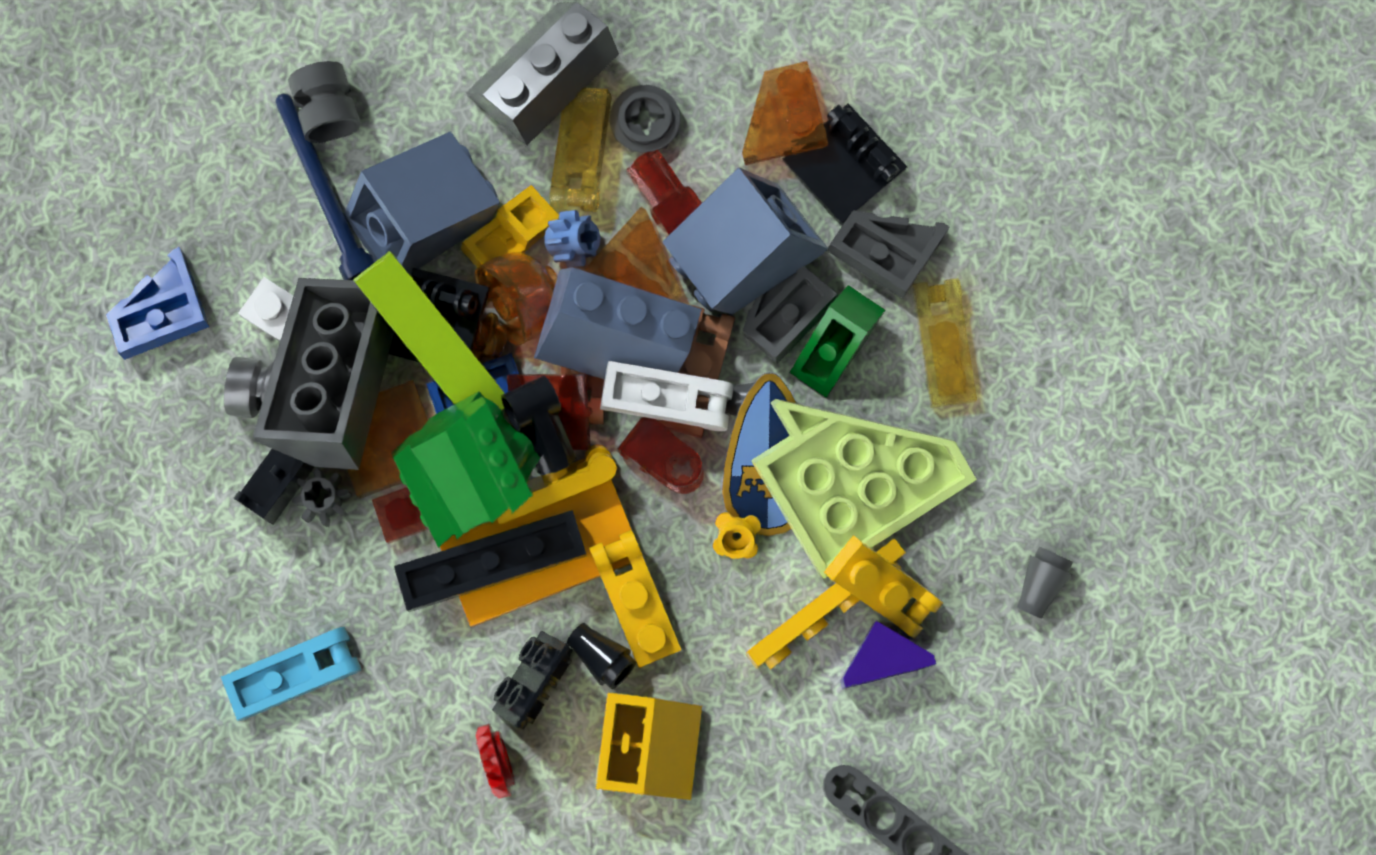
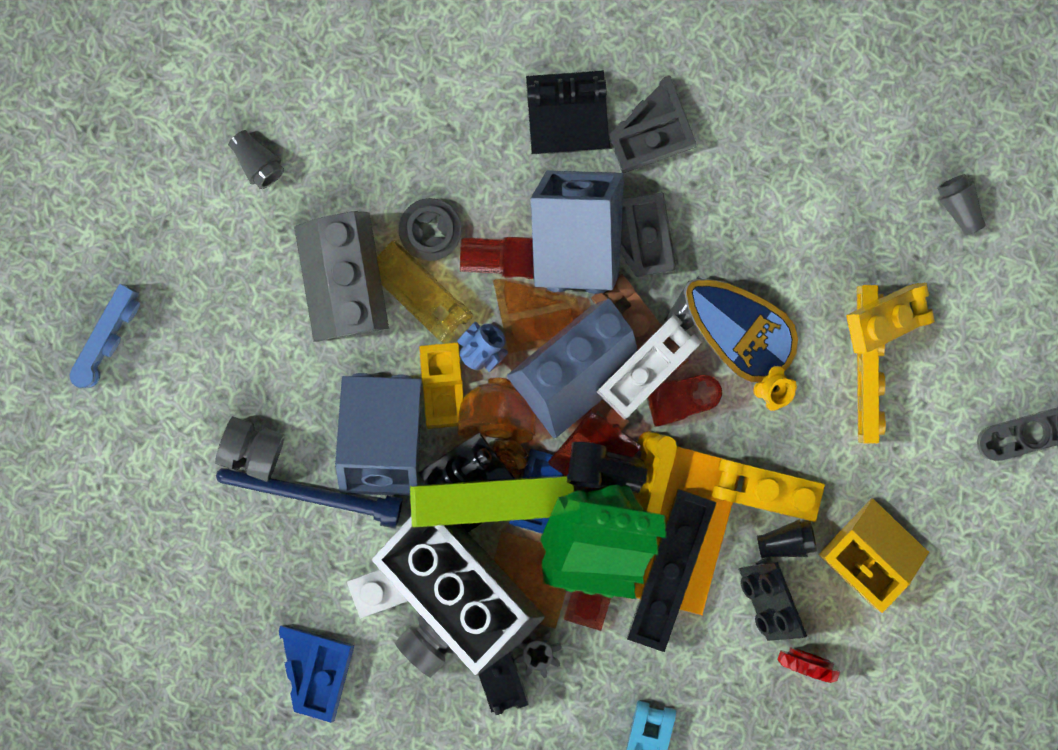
camera: 55 degrees left, 10 degrees up
clear orange wing [742,61,828,166] -> none
yellowish green wing [751,399,977,579] -> none
green slope [789,285,886,397] -> none
dark purple slope [840,621,936,689] -> none
clear yellow plate [912,278,977,408] -> none

